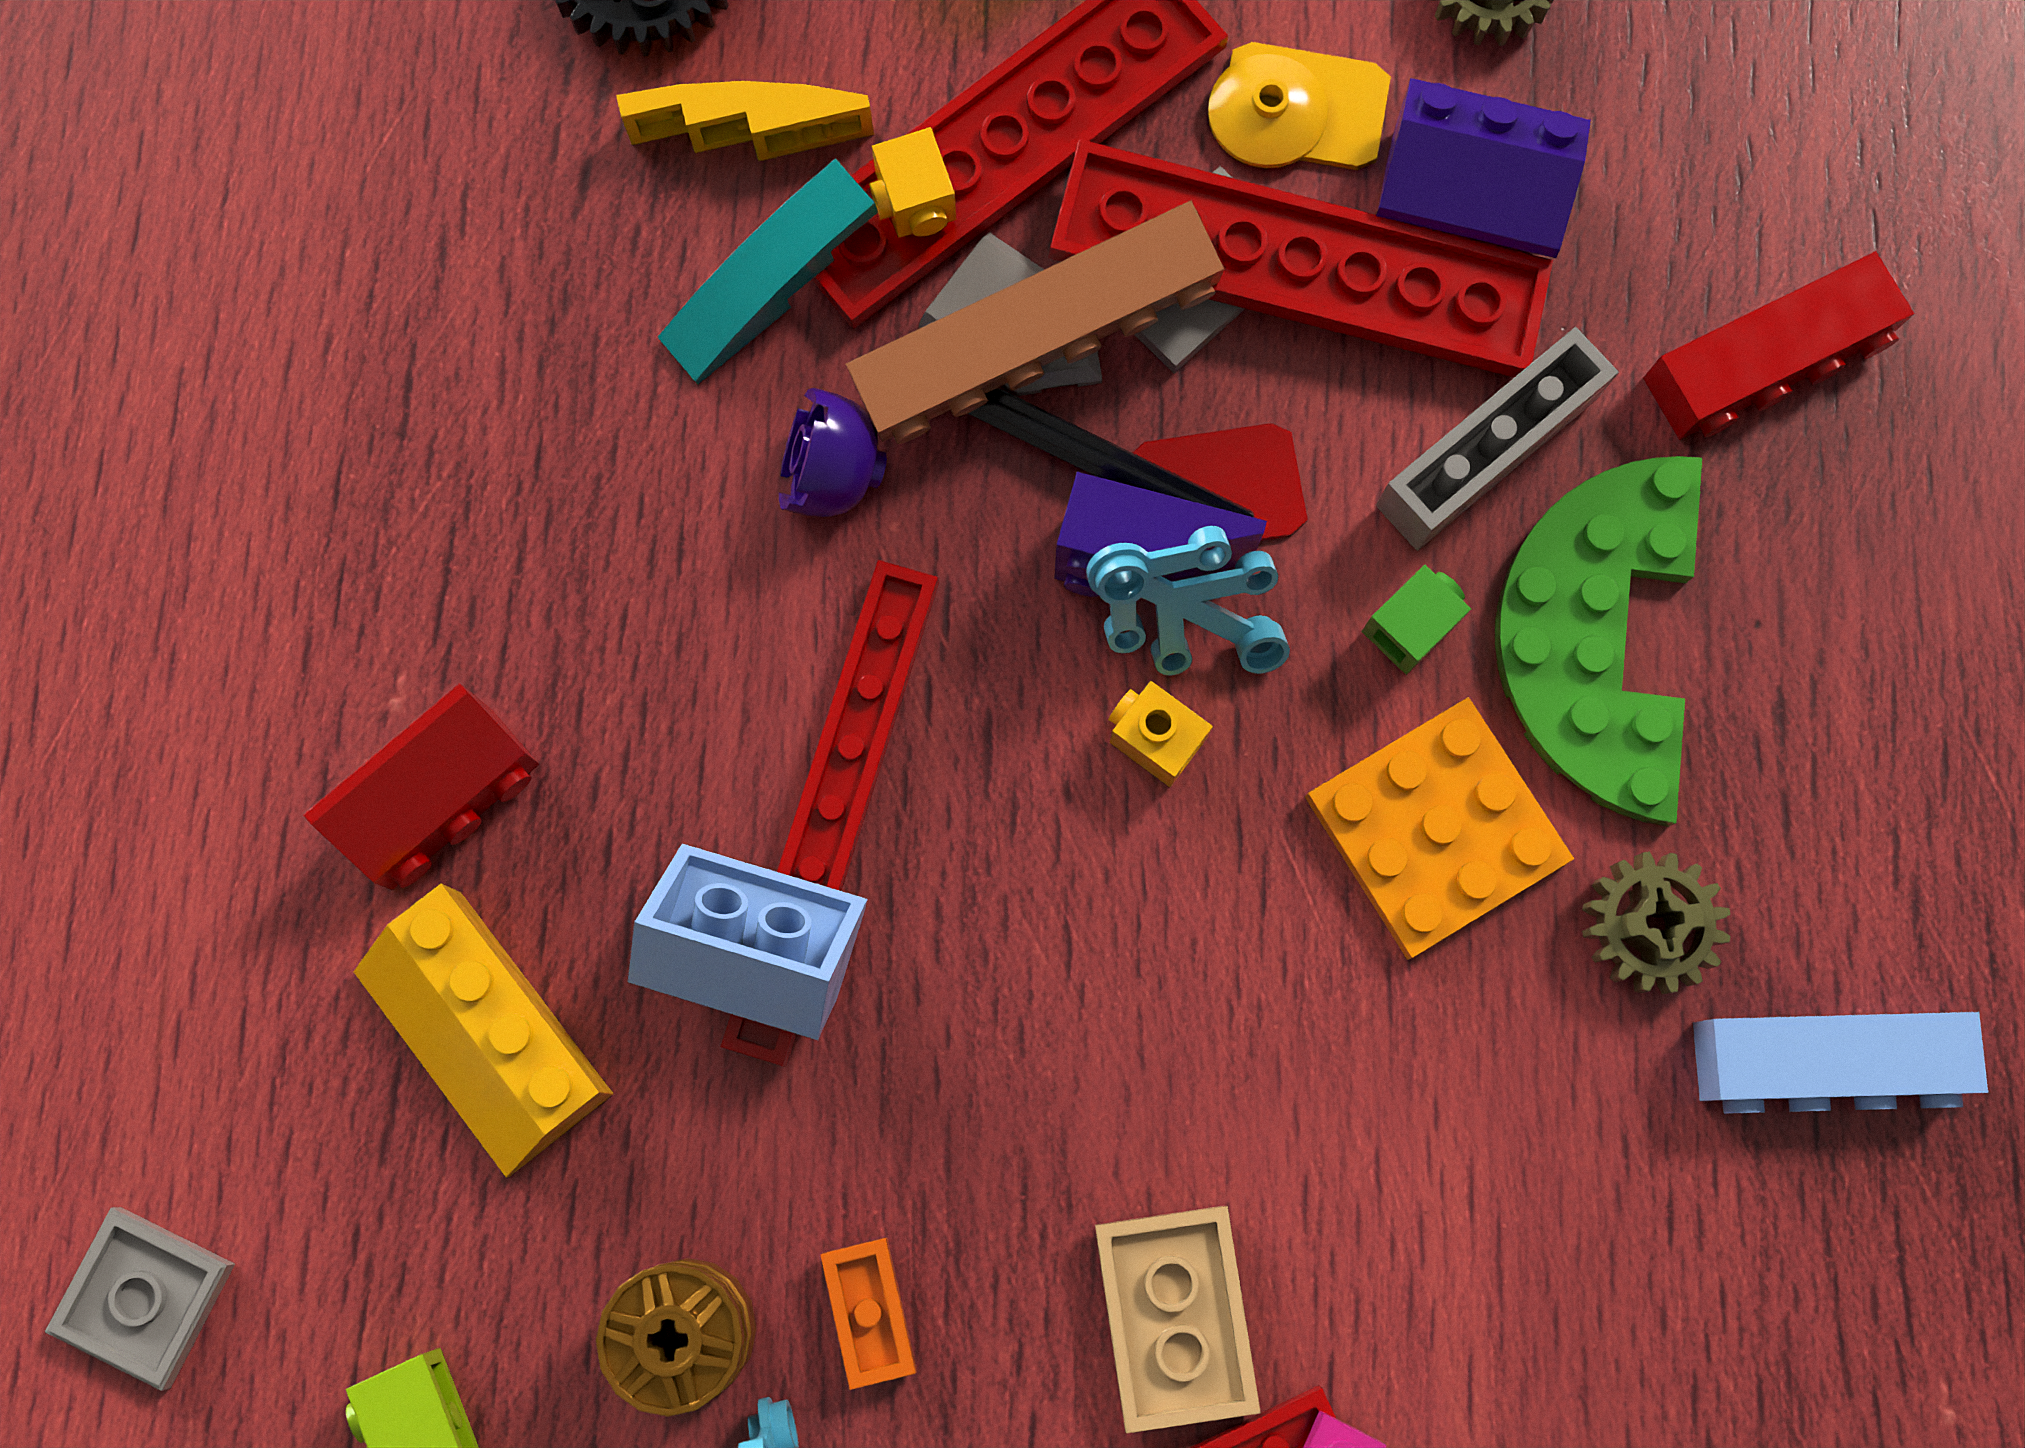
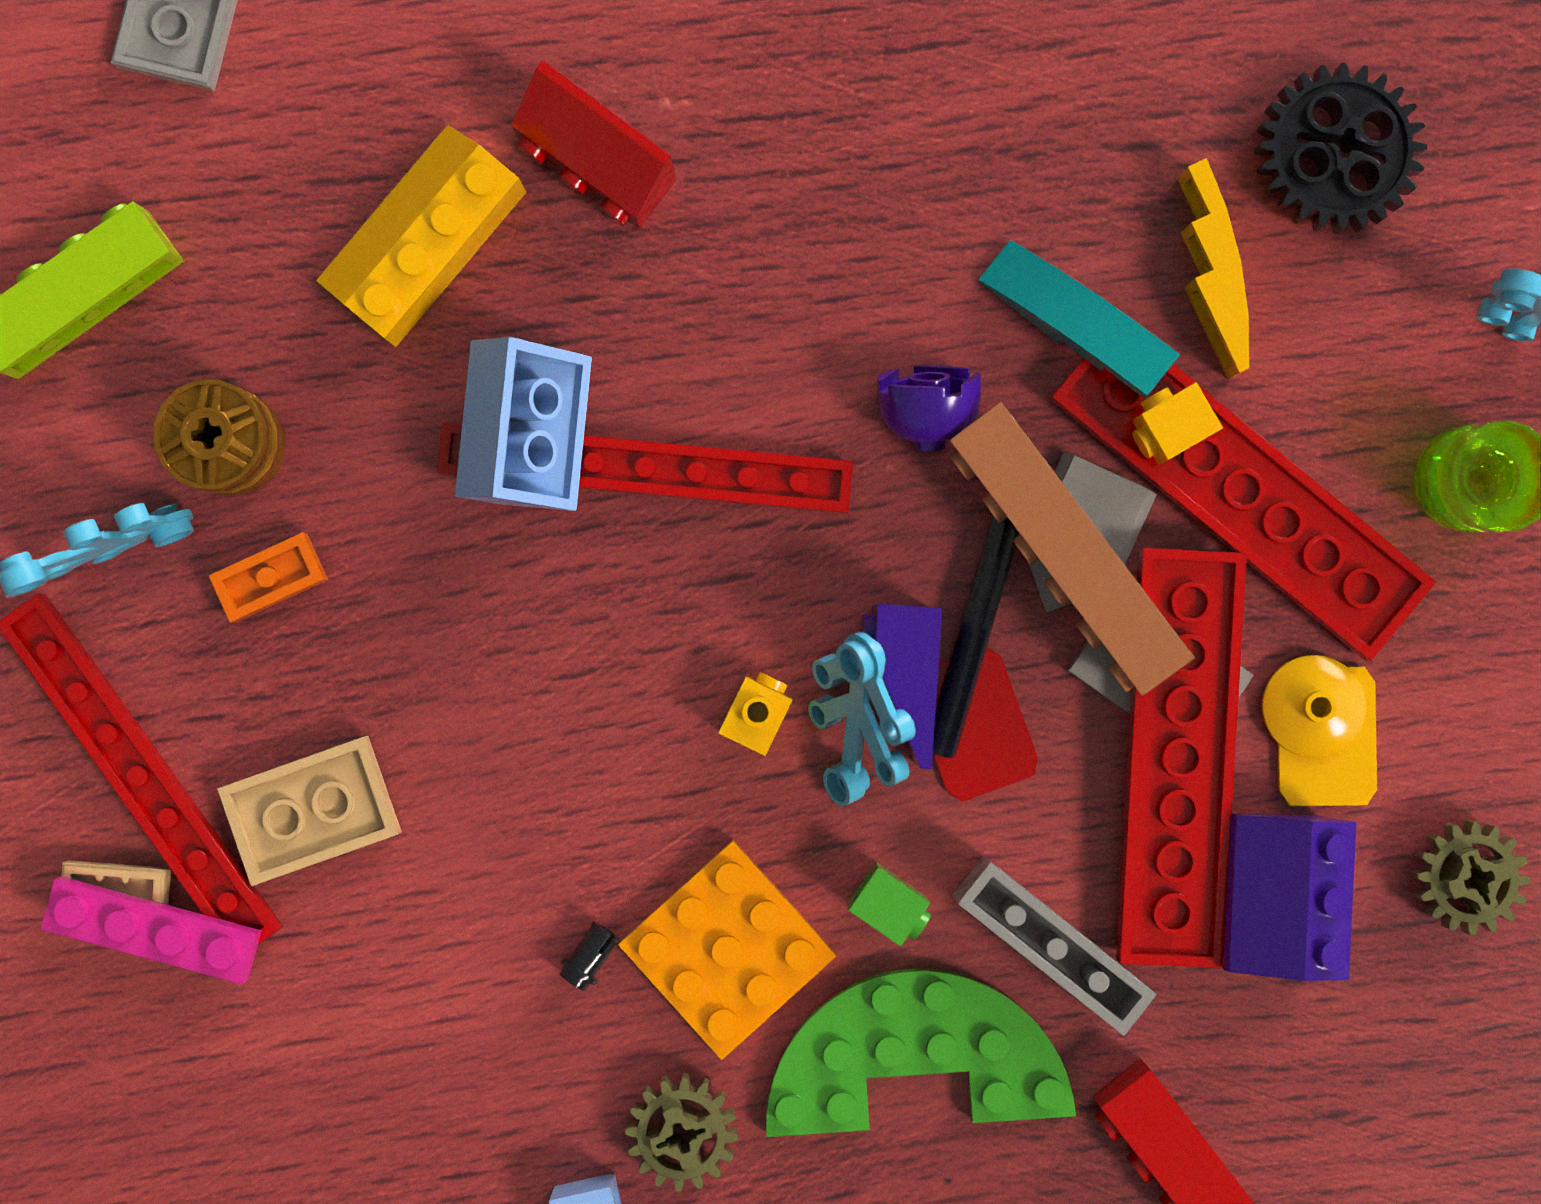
camera: 80 degrees right, 10 degrees up
none -> black pin [559,921,621,991]

